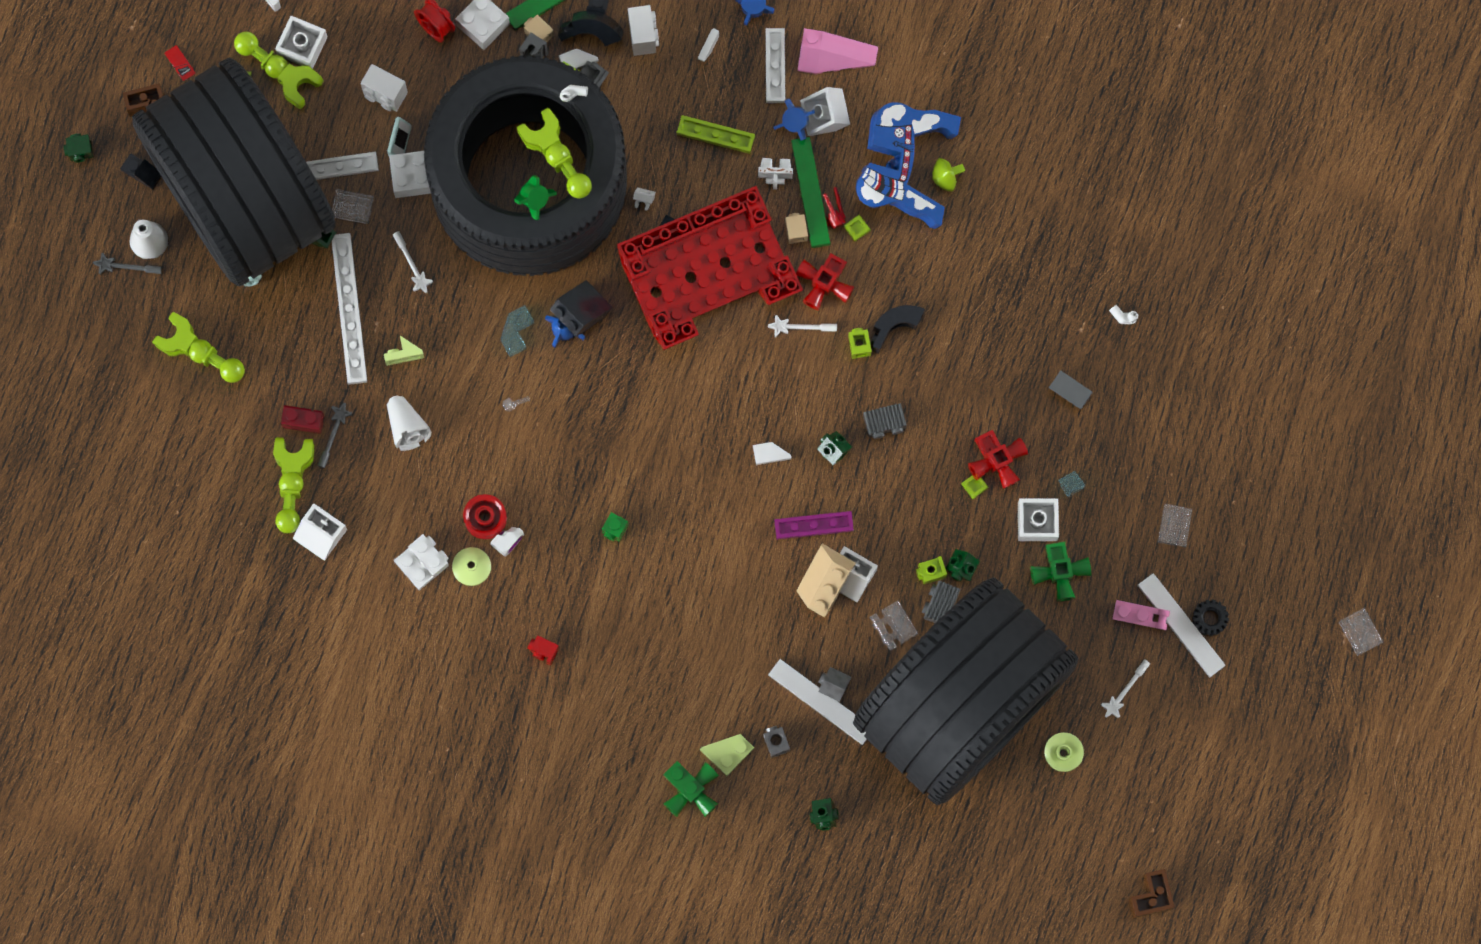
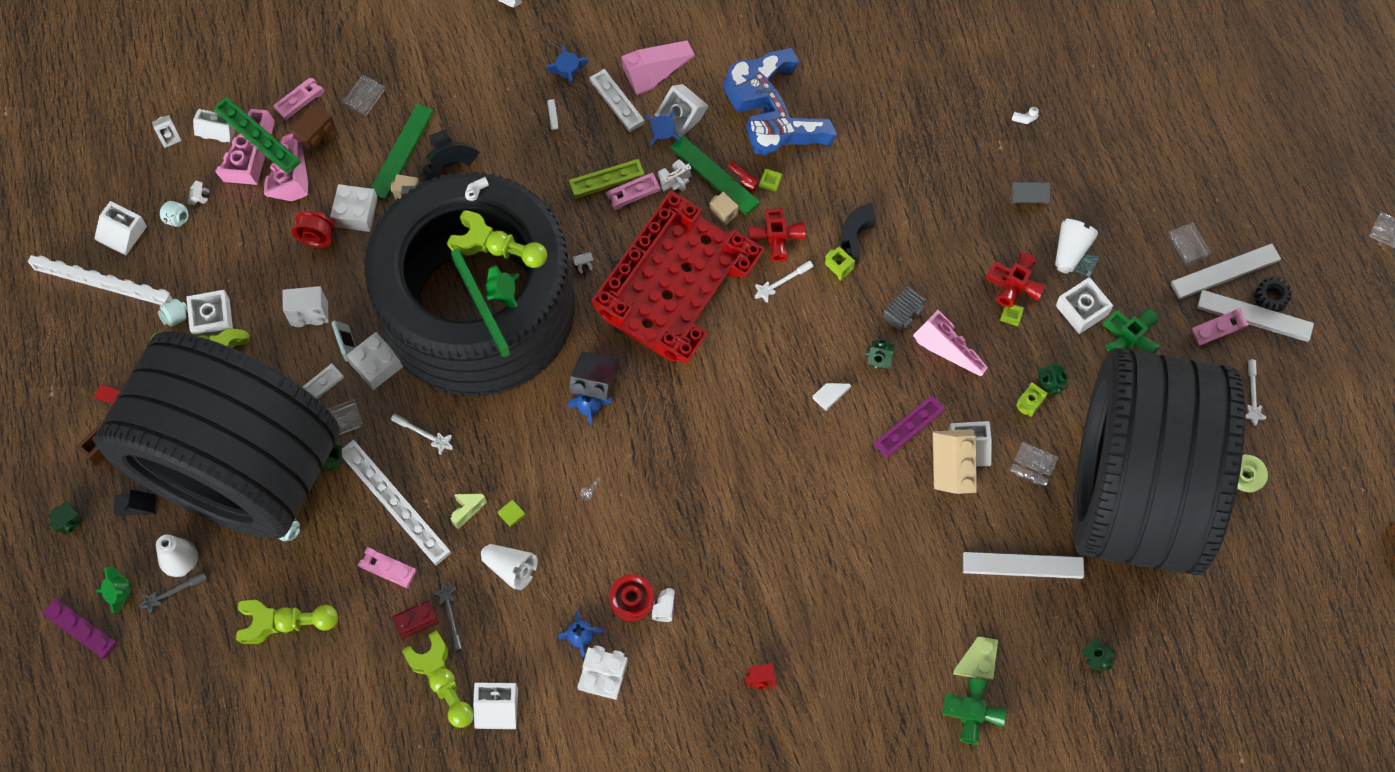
camera: 30 degrees left, 10 degrees down
yellowish green dish [452,547,491,586] -> none
clear light blue tile [500,305,534,357] -> none
green brick [602,512,629,542] -> none
white brick [628,5,659,56] -> none
flat silver brick [763,726,790,758] -> none
flat silver brick [818,667,851,702] -> none
dark grey brick [922,581,960,623] -> none
lime piece [932,158,965,192] -> none
none -> magenta plate [42,598,117,660]
none -> green piece [95,566,132,613]
none -> light aqua head [158,299,188,326]
none -> bright pink plate [358,547,417,588]
none -> green tile [451,248,510,357]
none -> lime tile [497,500,526,528]
none -> blue piece [558,611,604,658]
none -> bright pink plate [606,172,661,210]
none -> wedge [913,309,988,376]
none -> white cone [1055,219,1098,273]
none -> white tile [1171,244,1281,300]

